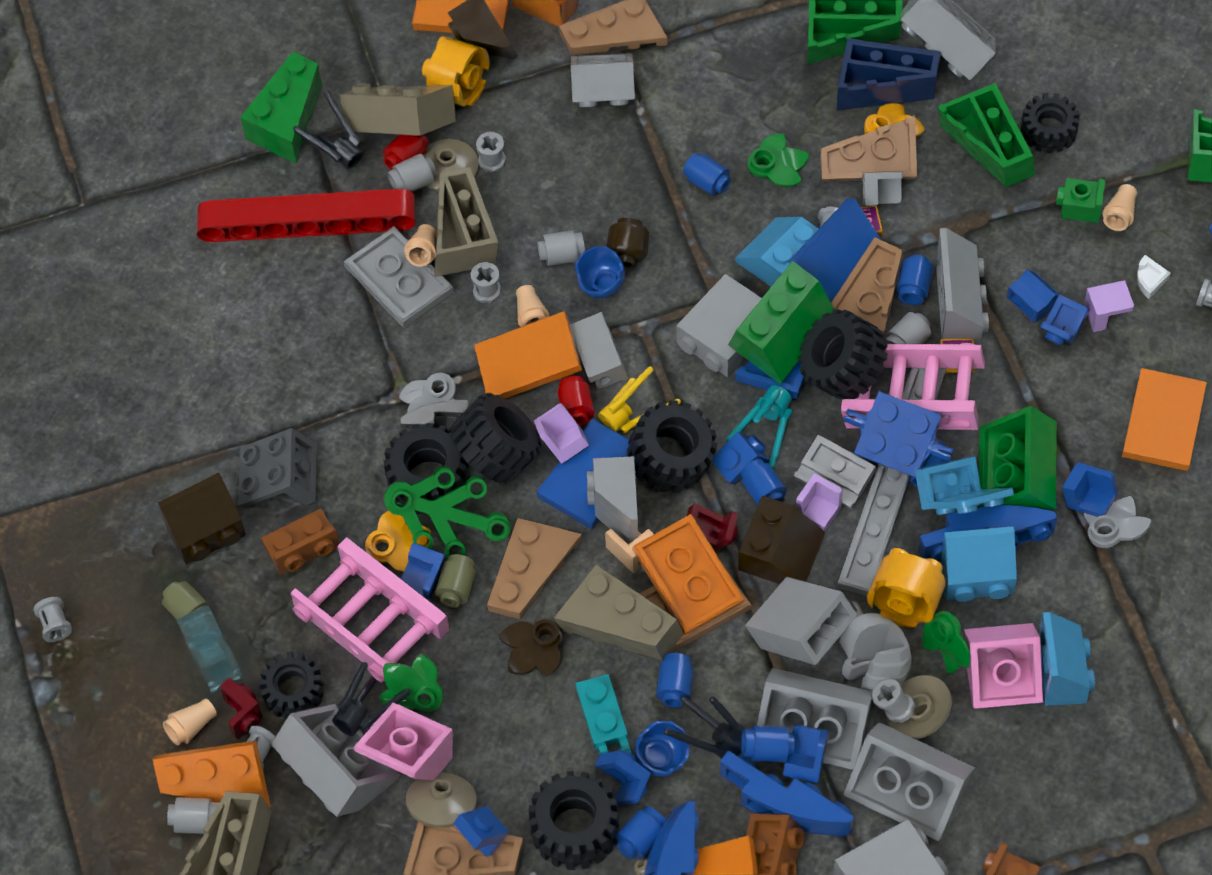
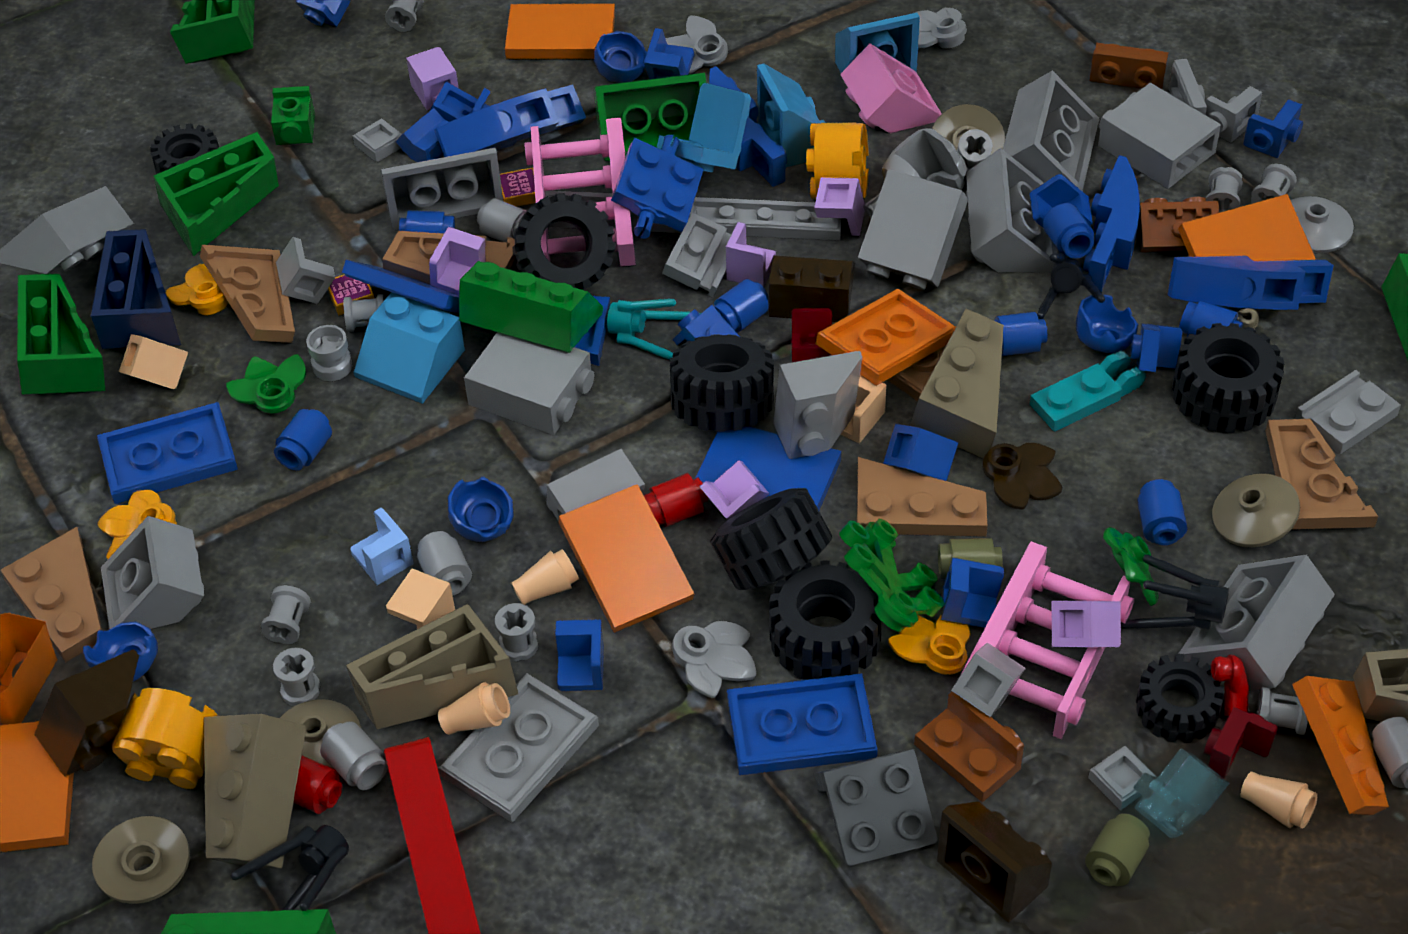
camera: 105 degrees left, 10 degrees down
bright pink slope [354,703,453,780] -> none
slope [400,400,468,428] -> none
blue bracket [453,806,509,856] -> none
yellow plant [598,366,681,434] -> none
dark brown head [607,218,649,267] -> none
green plate [922,611,971,674] -> none
light nougat cone [1103,184,1137,231] -> none
white tile [1137,255,1171,299] -> none
none -> blue hair [83,621,158,682]
none -> dark tan dish [92,816,190,904]
none -> blue tile [97,402,238,504]
none -> light orange plate [98,490,177,560]
none -> light nougat panel [119,334,188,389]
none -> light grey bush [261,585,311,645]
none -> light grey wheel [306,325,353,381]
none -> light blue panel [350,507,414,585]
none -> light grey tile [353,118,402,163]
none -> light nougat panel [386,568,455,629]
none -> lavender panel [429,227,486,295]
none -> blue slope [434,84,586,157]
none -> blue panel [555,620,604,691]
none -> blue hair [594,31,647,83]
none -> blue tile [727,673,878,775]
none -> lavender panel [814,178,865,236]
none -> blue panel [883,424,958,481]
none -> light grey plate [915,7,967,48]
none -> light grey panel [951,643,1026,717]
none -> lavender panel [1052,601,1121,647]
none -> light grey tile [1088,746,1157,811]
none -> blue brick [1137,479,1187,545]
none -> red arm [1211,654,1249,716]

